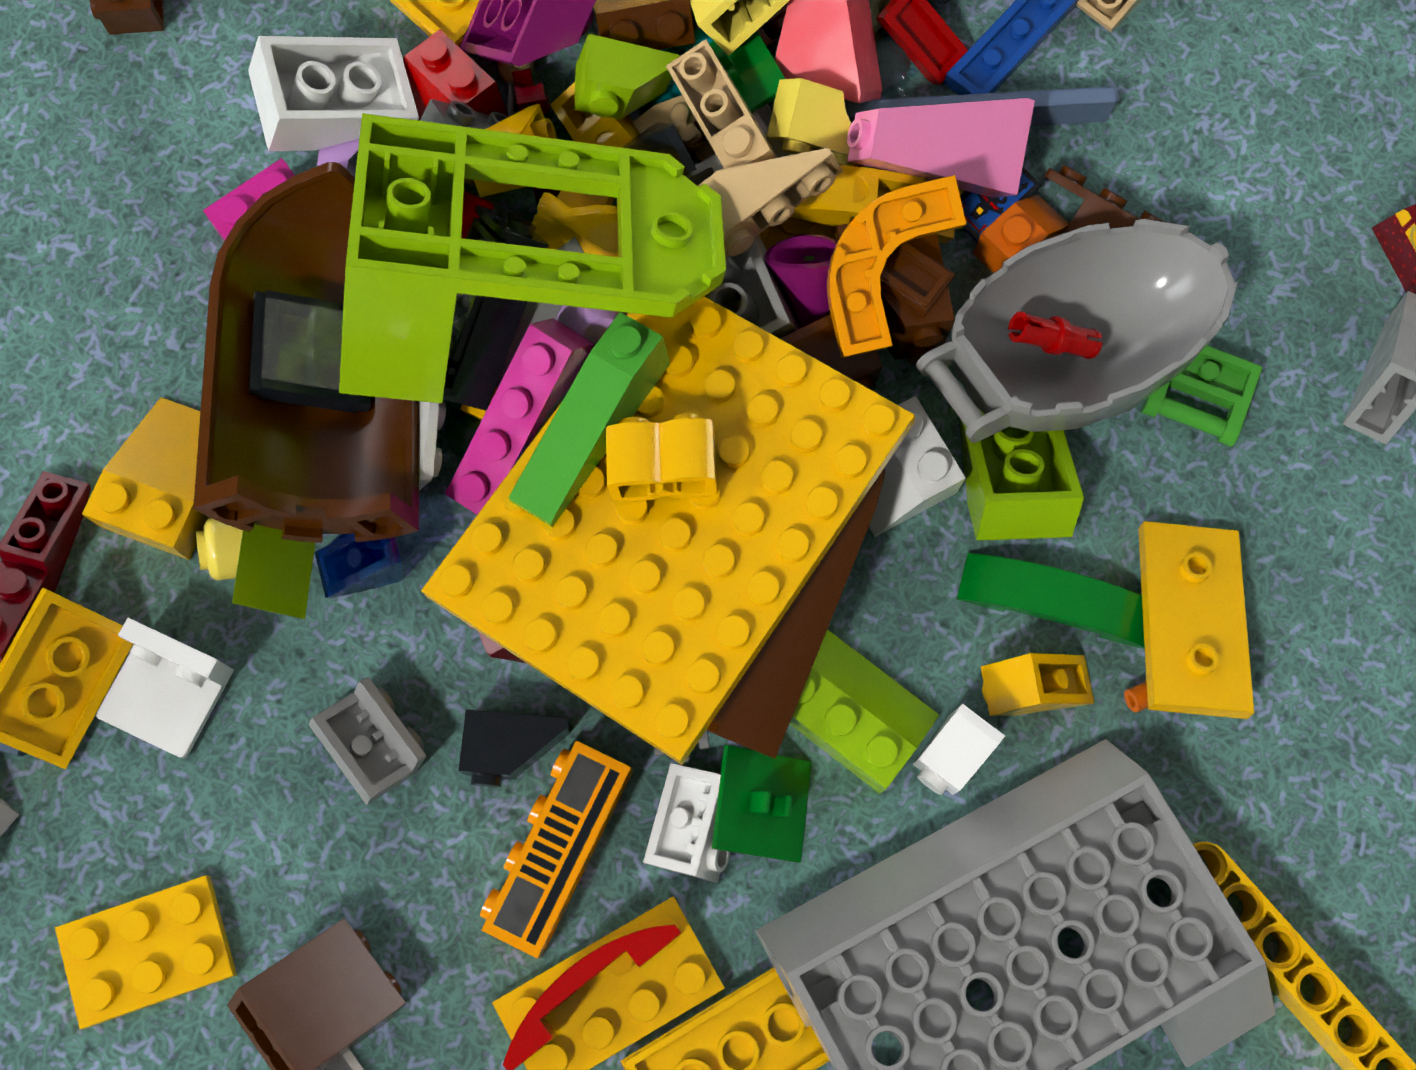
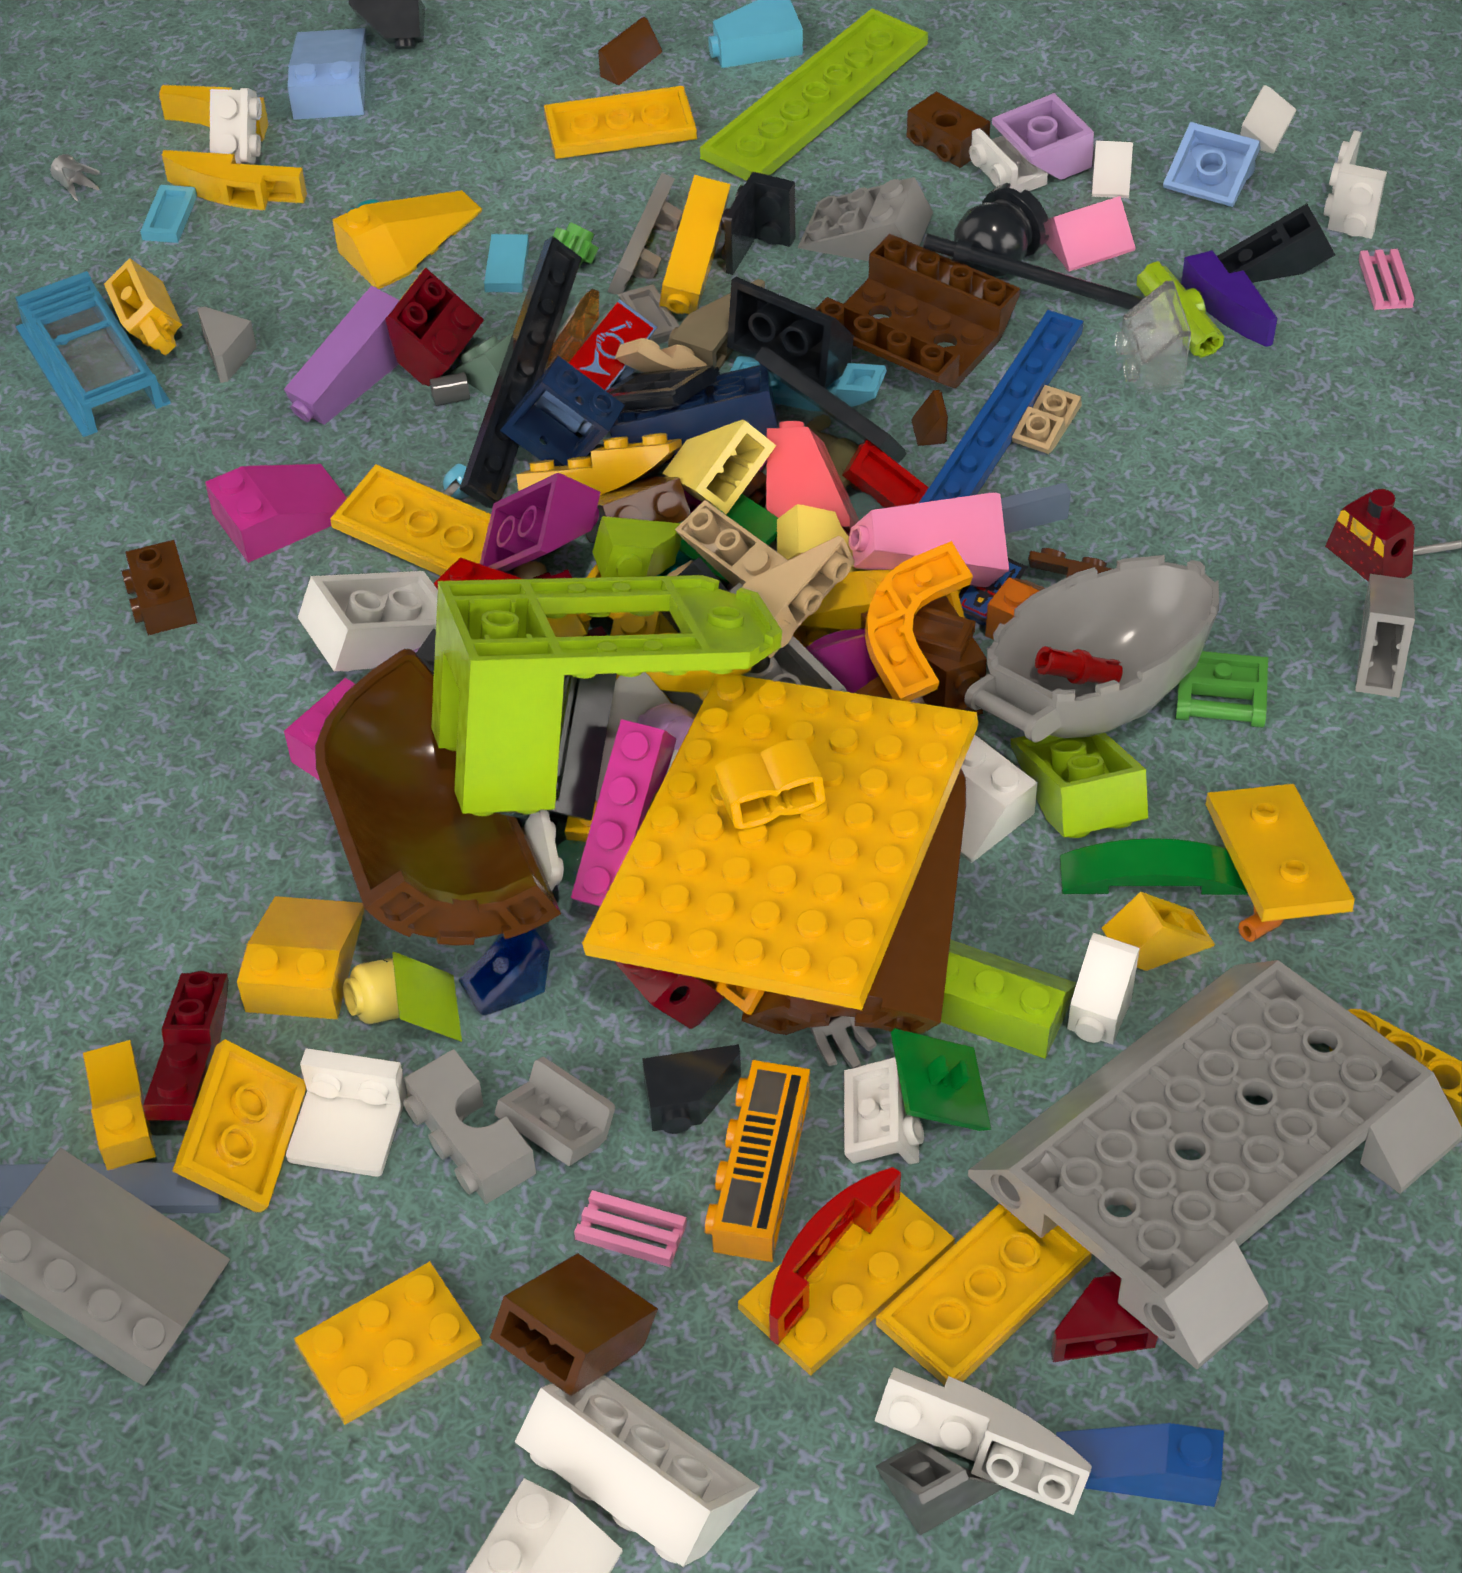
camera: 10 degrees left, 25 degrees down
clear piece [248,290,371,413] -> none
bright green slope [508,312,670,527] -> none
none -> light grey arch [403,1049,536,1204]
none -> bright pink tile [574,1190,687,1267]

